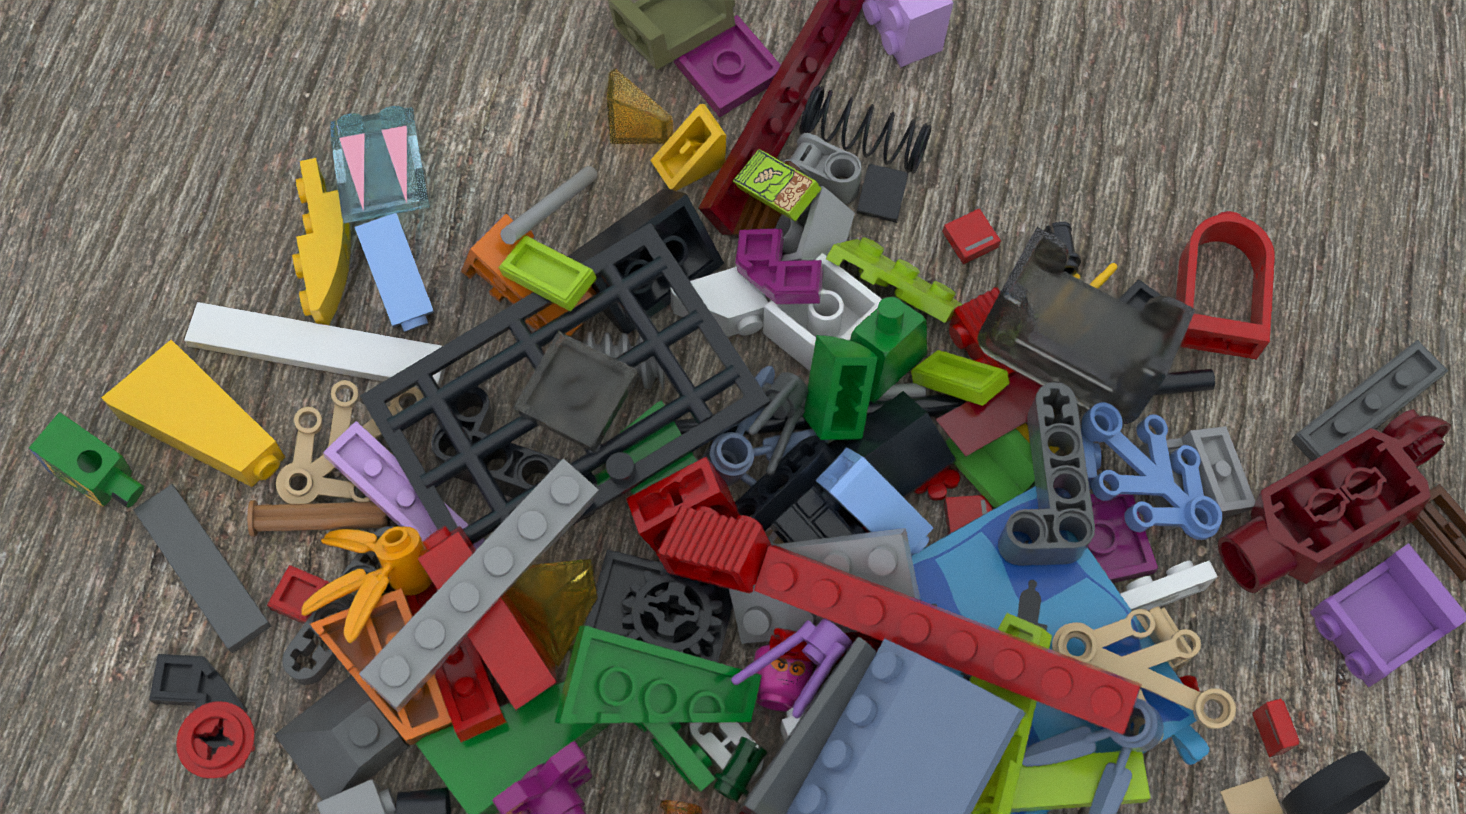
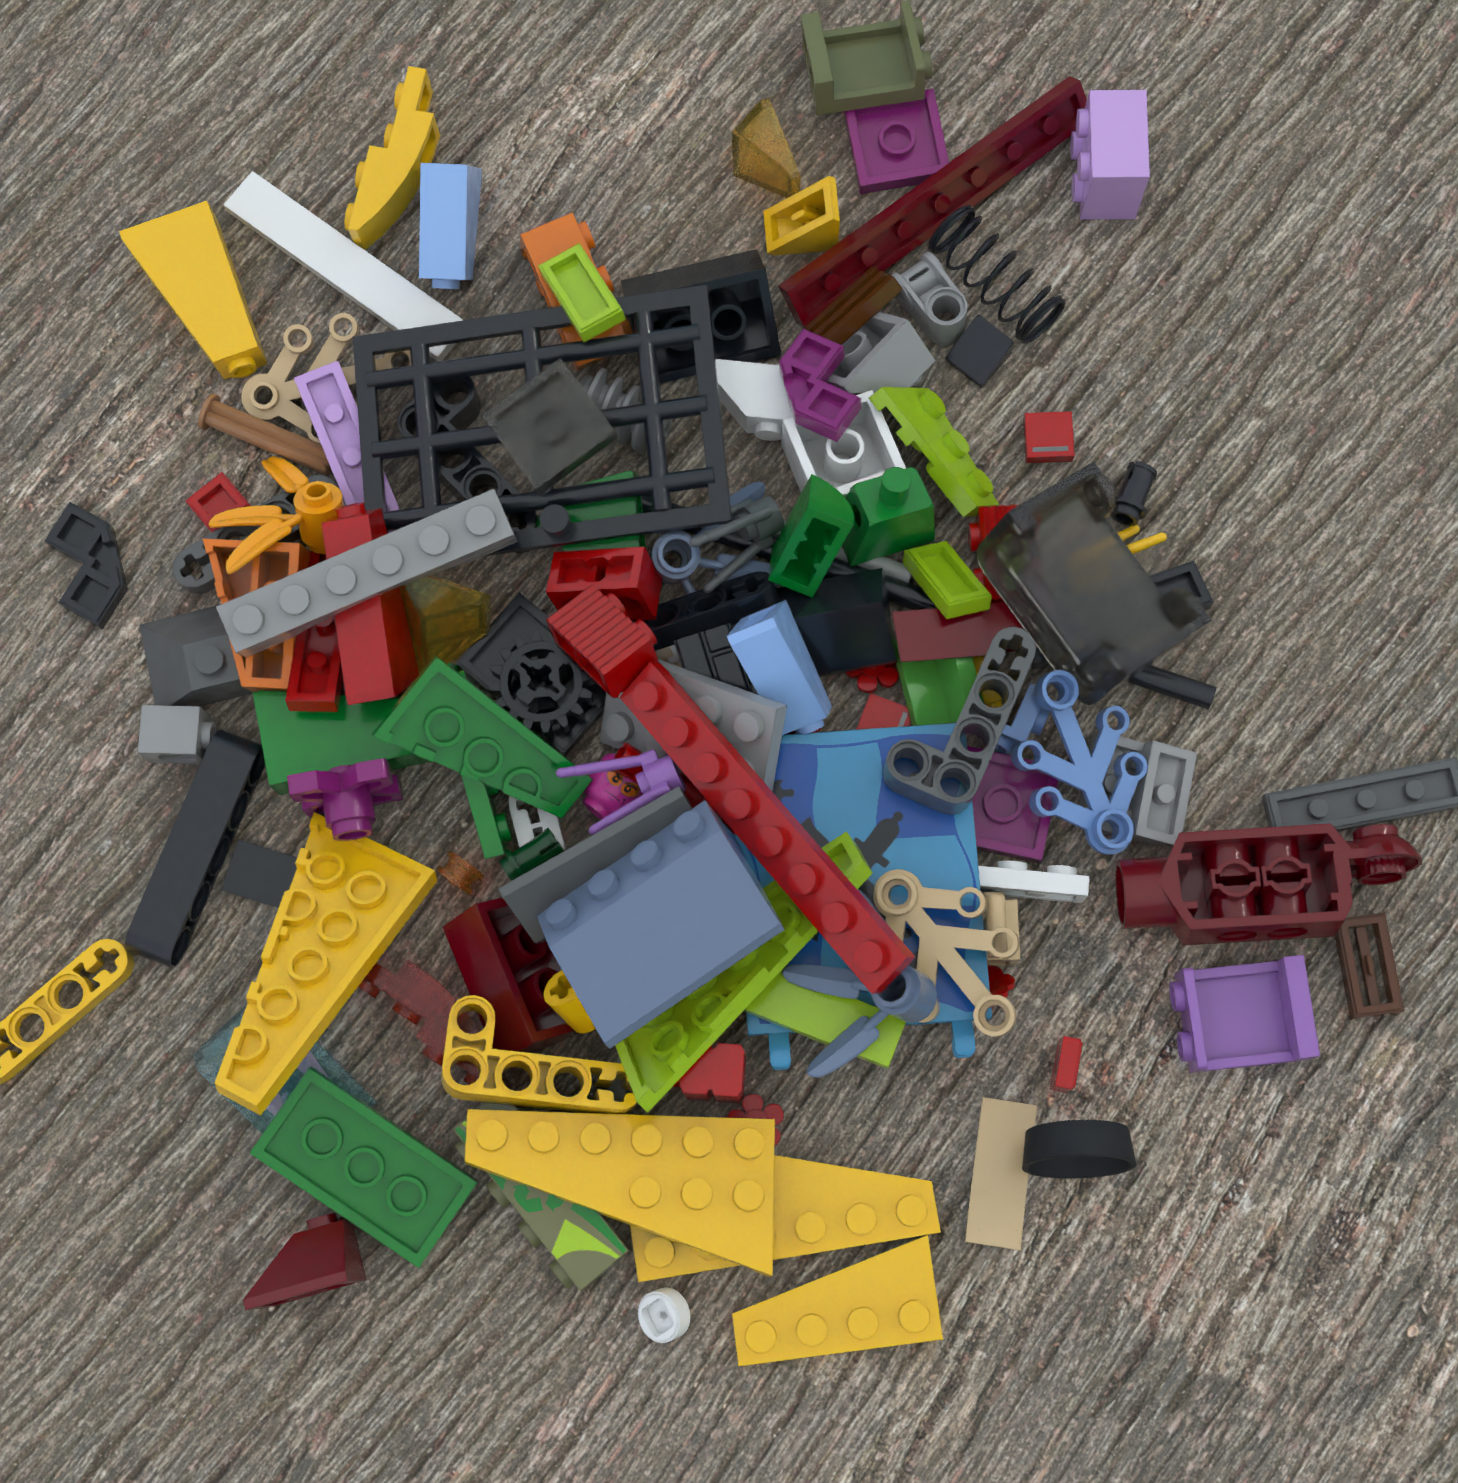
camera: 35 degrees right, 10 degrees up
green torso [29,412,144,508] -> none
dark grey tile [133,484,271,653] -> none
red gear [176,702,256,780] -> none
clear light blue slope [330,106,430,223] -> none
light grey bar [500,166,597,244] -> none
tile [733,149,822,221] -> none
red window [1172,211,1275,360] -> none

